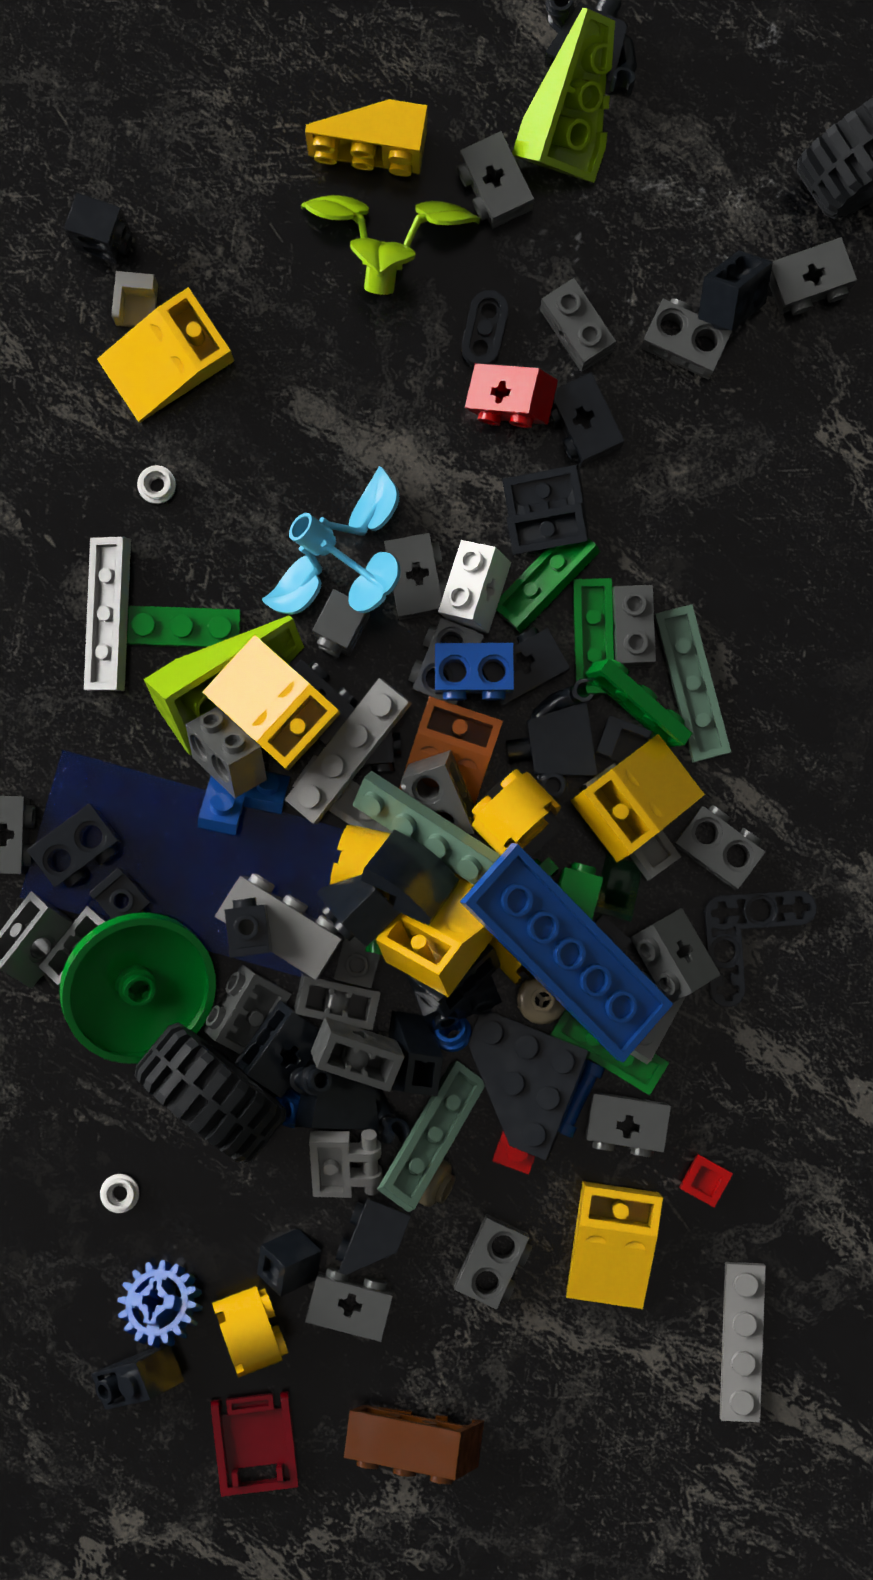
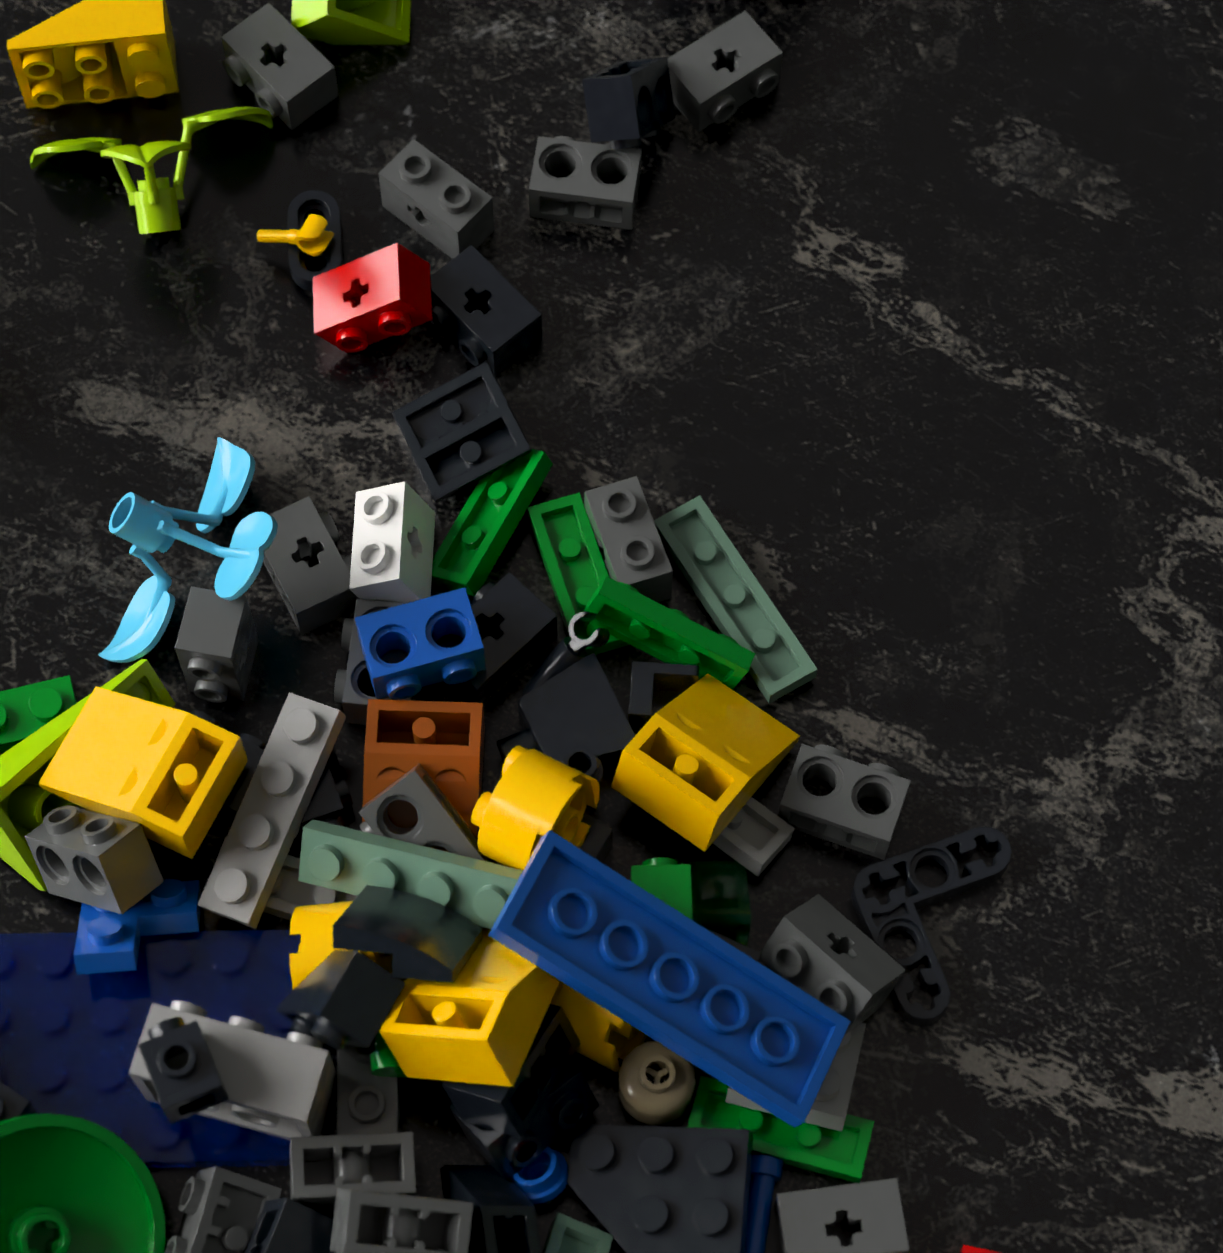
camera: 15 degrees left, 20 degrees down
none -> yellow hand [257,214,334,256]

